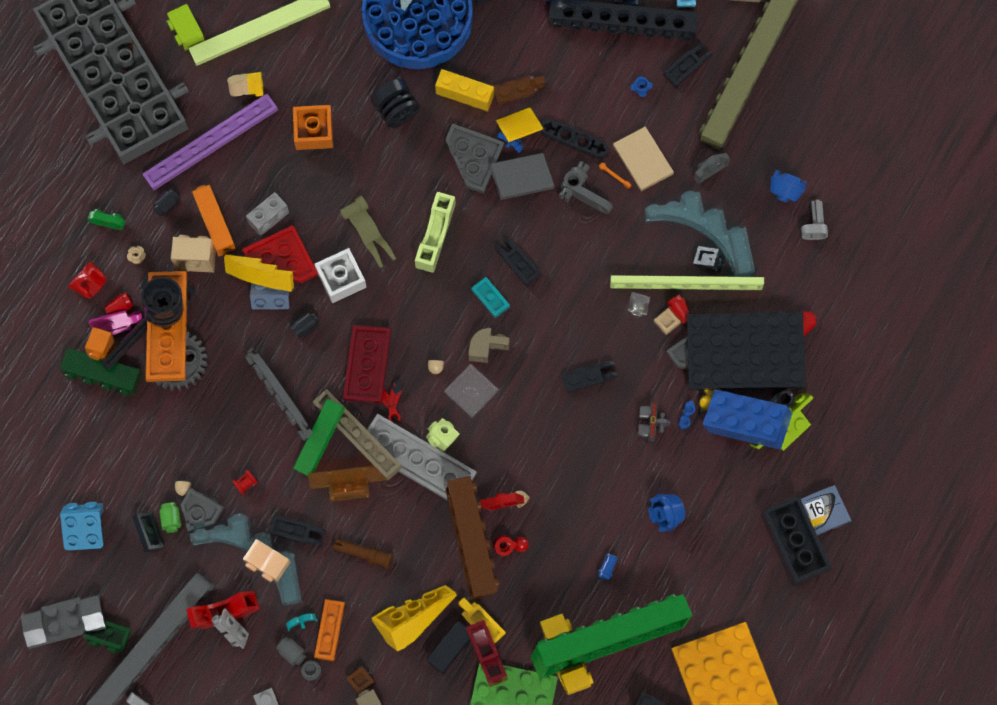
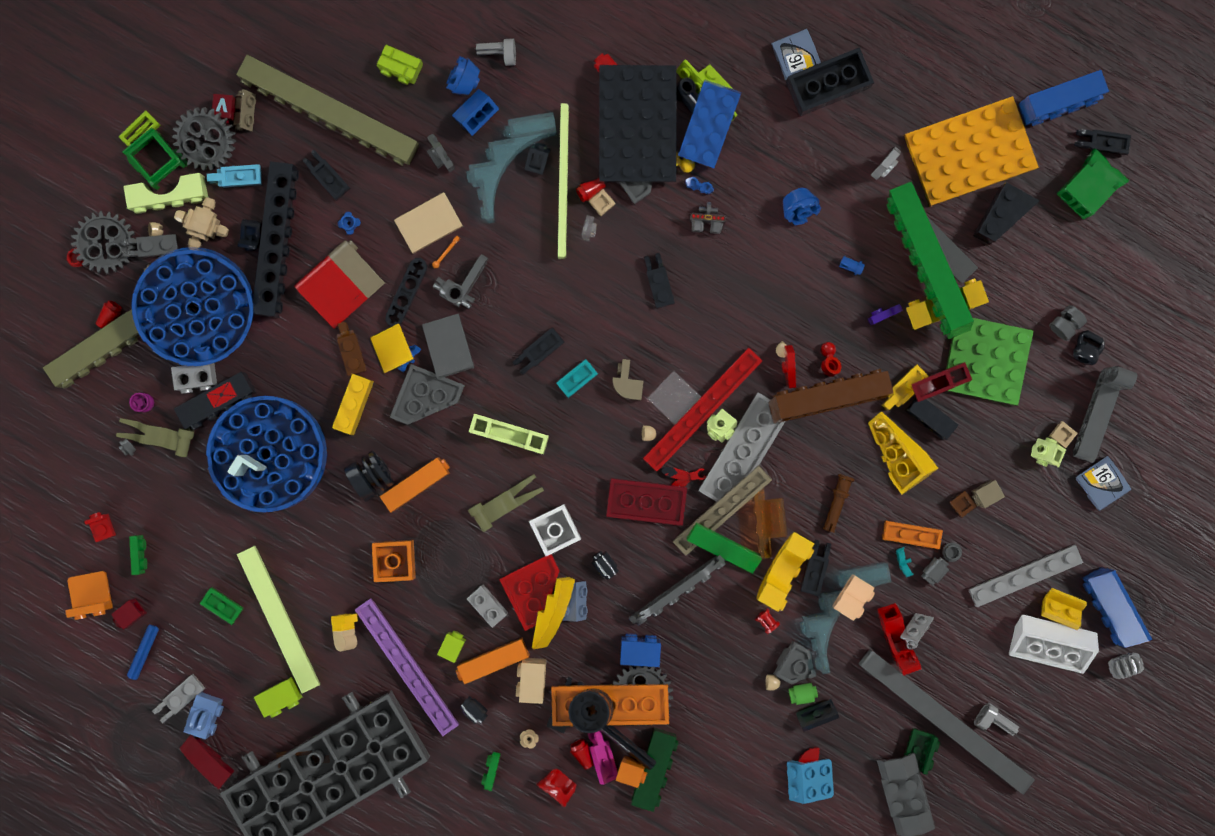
camera: 90 degrees left, 15 degrees up
none -> red door [294,240,385,329]
none -> lime brick [377,45,423,85]
none -> orange brick [380,458,450,513]
none -> lime brick [437,631,466,663]
none -> blue brick [452,89,499,136]
none -> blue brick [620,634,661,667]
none -> red plate [643,348,762,472]
none -> yellow brick [756,532,814,612]
none -> red tile [798,747,820,763]
none -> dark purple plate [868,304,903,325]
none -> light grey wing [871,147,901,180]
none -> dark grey sticker [927,216,978,283]

